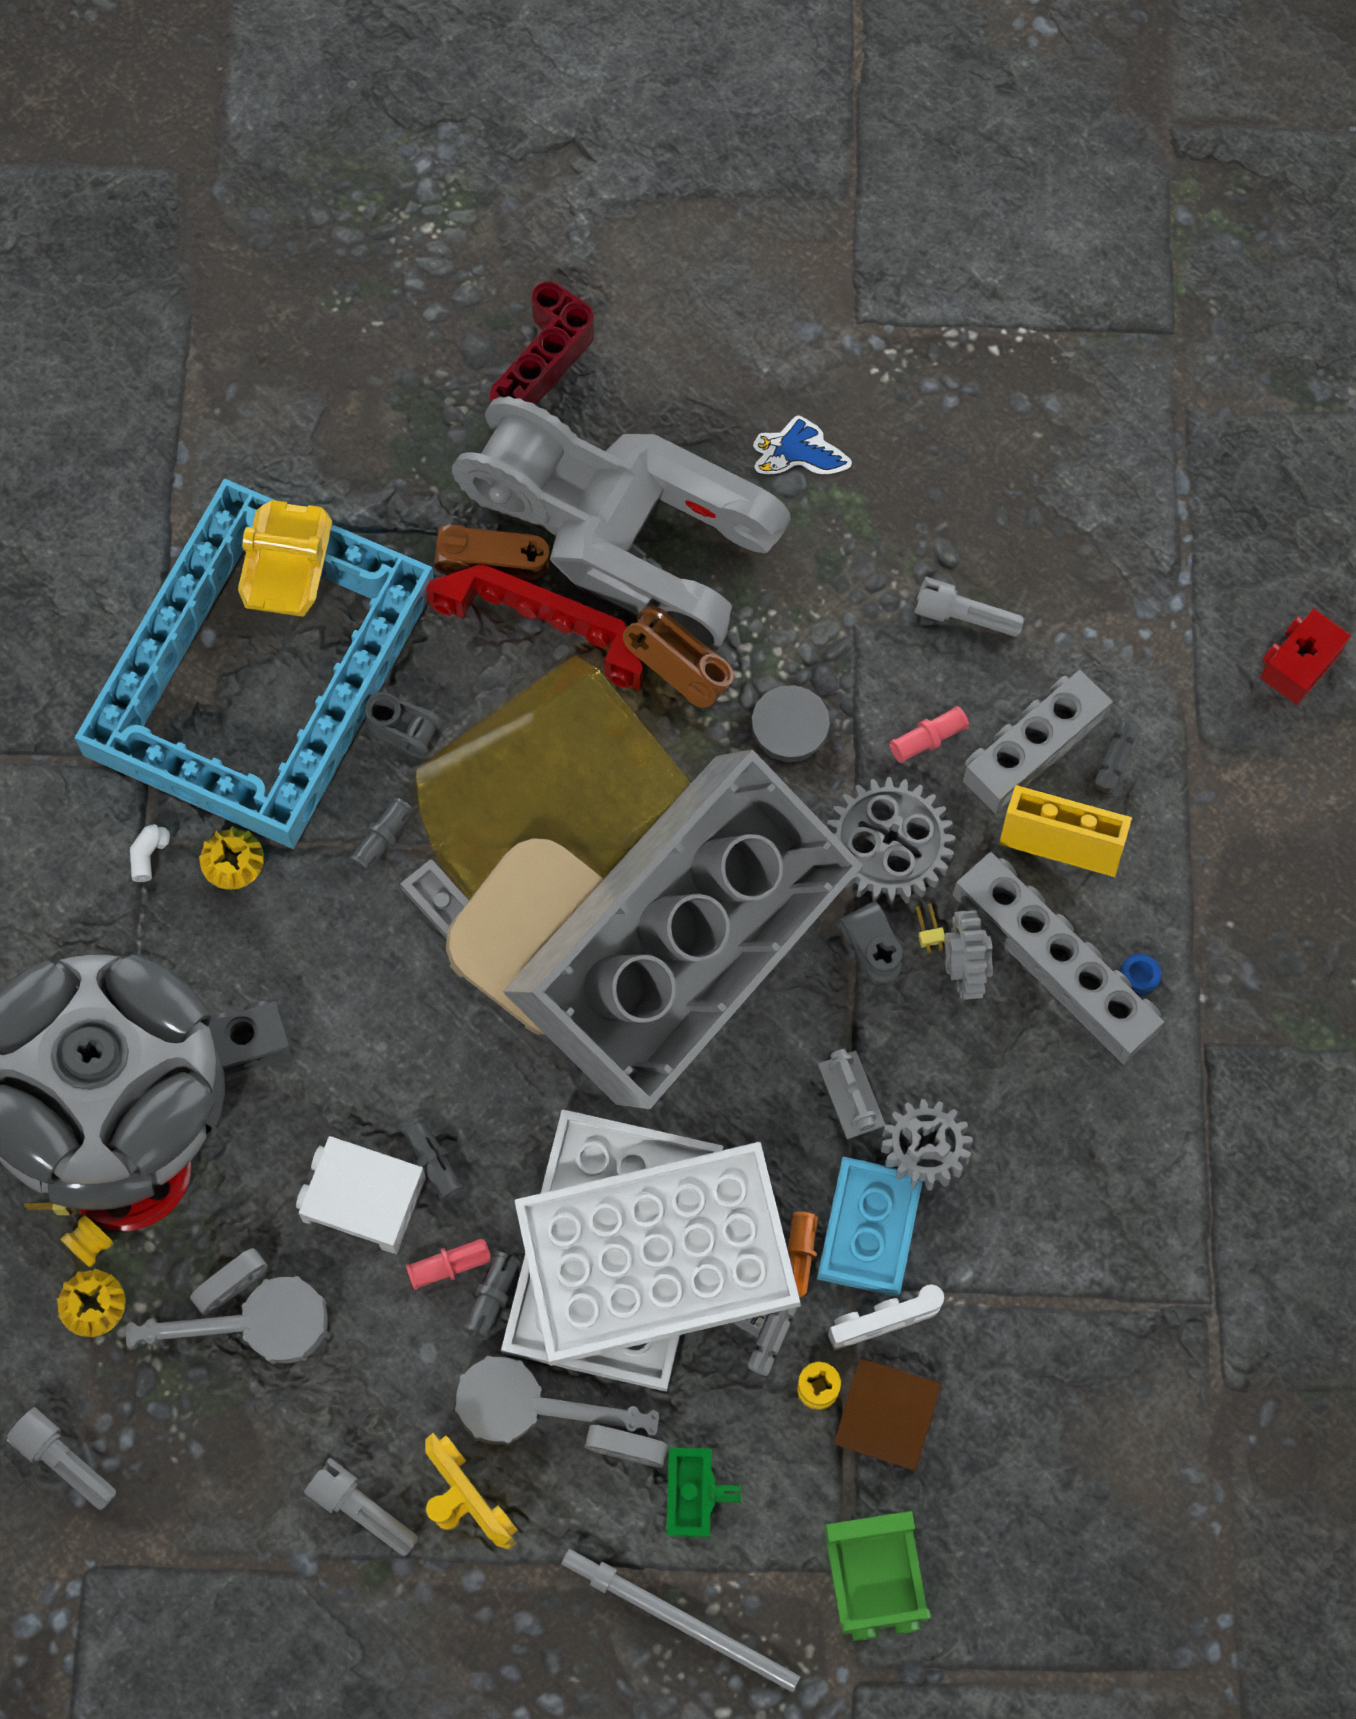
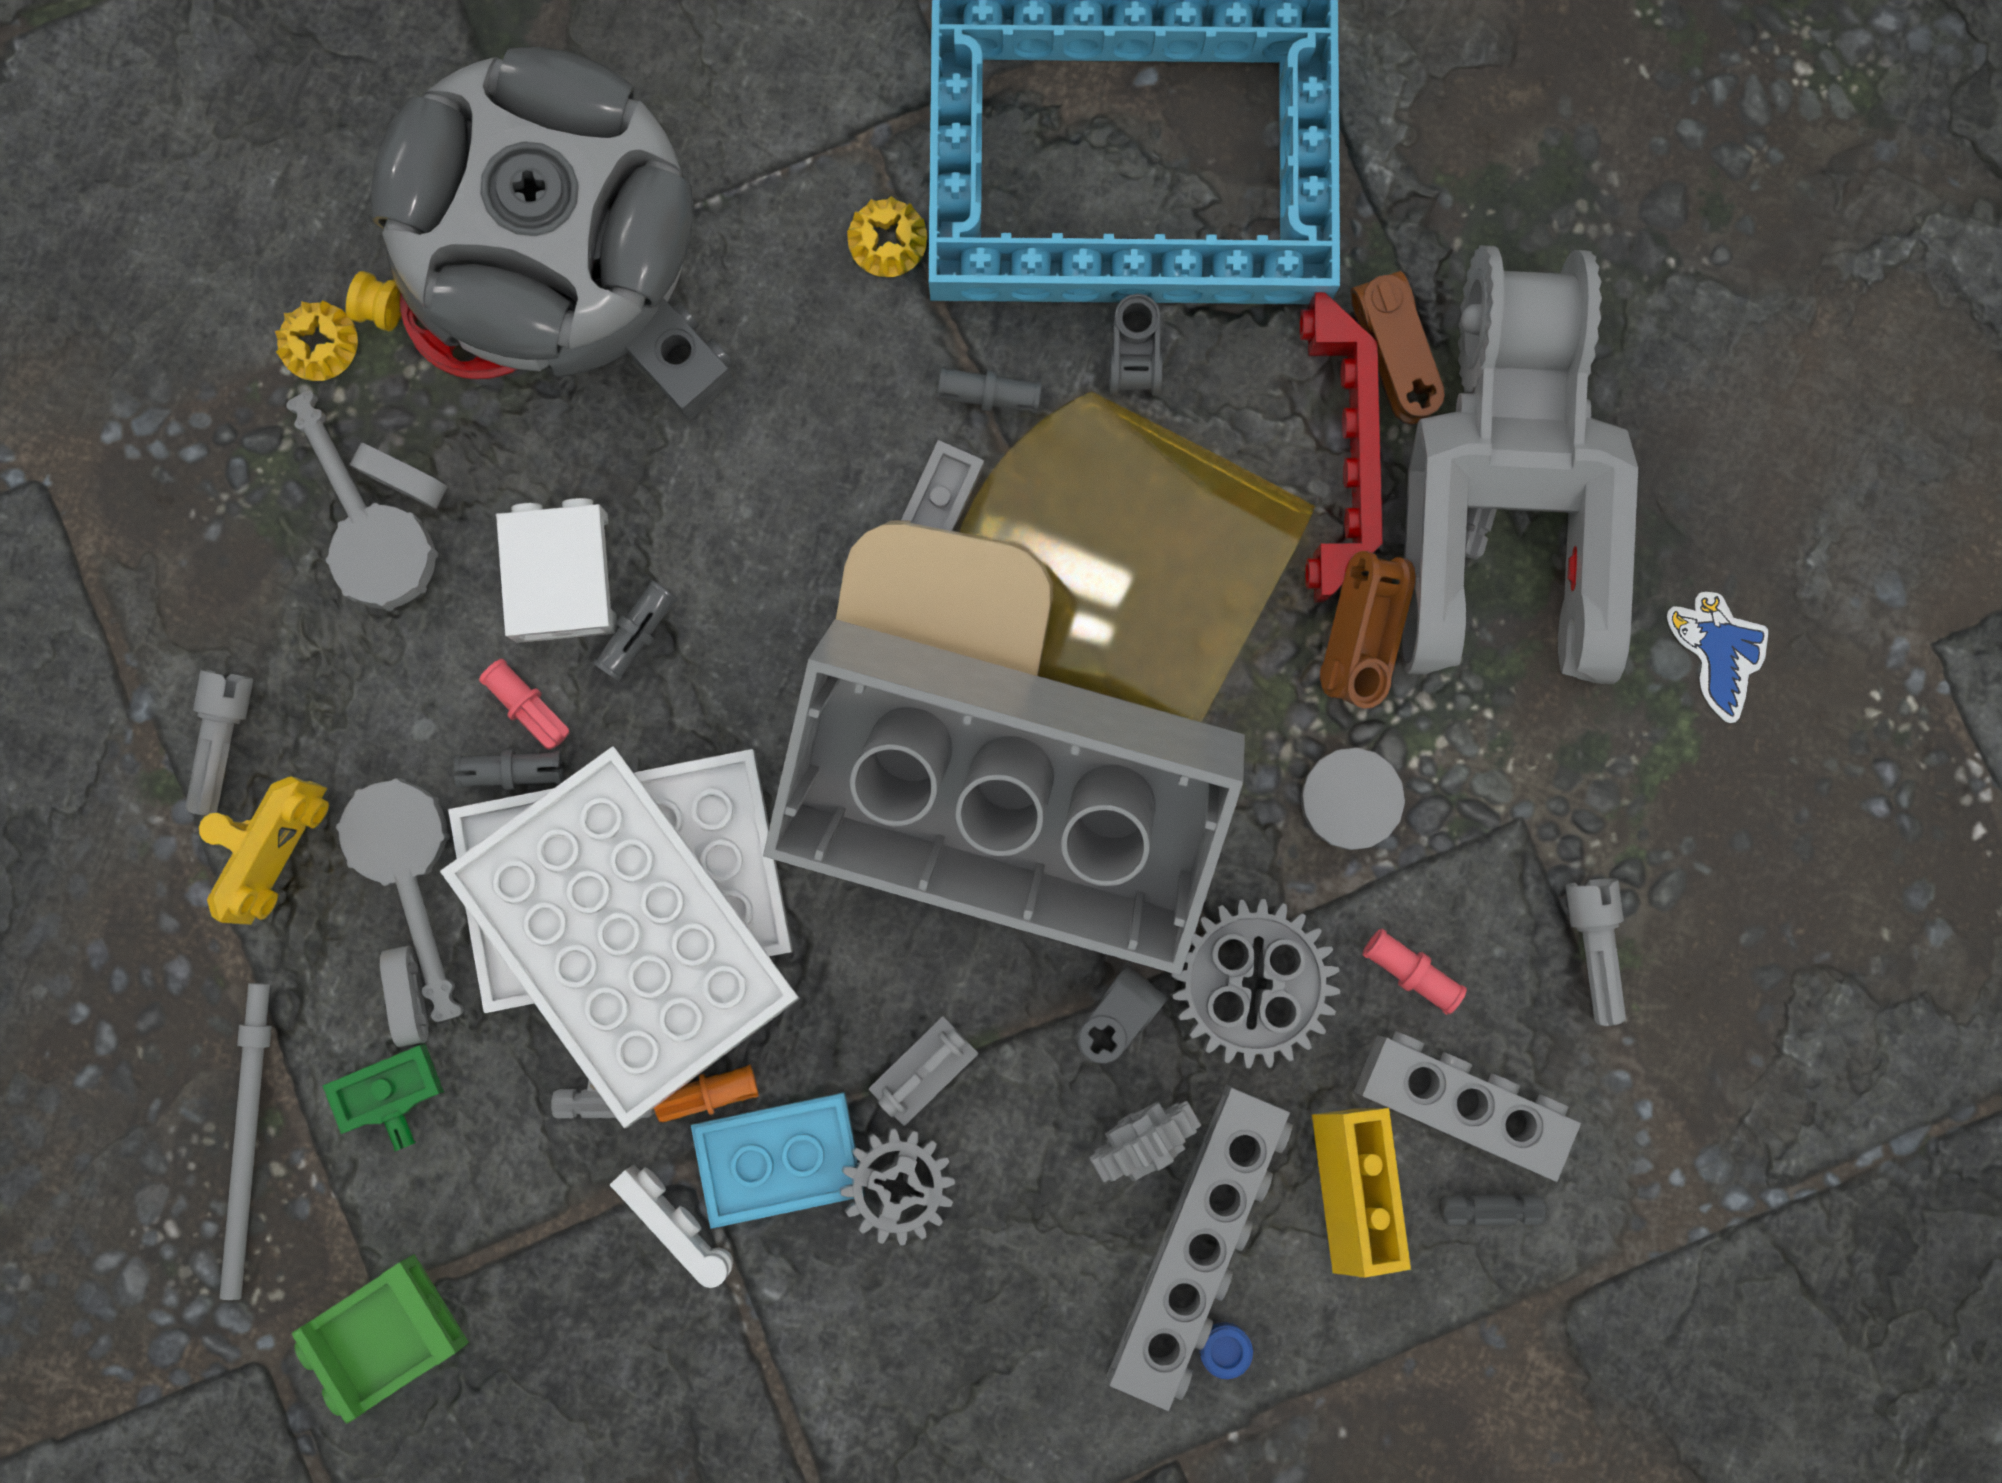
camera: 65 degrees right, 15 degrees up
light grey piece [6,1407,116,1510] -> none
white arm [130,824,170,882] -> none
yellow shield [238,500,332,617] -> none
dark red beam [489,281,595,405] -> none
yellow wheel [797,1362,841,1410] -> none
reddish brown slope [834,1357,941,1471] -> none
piece [916,904,945,954] -> none
red brick [1260,608,1352,706] -> none

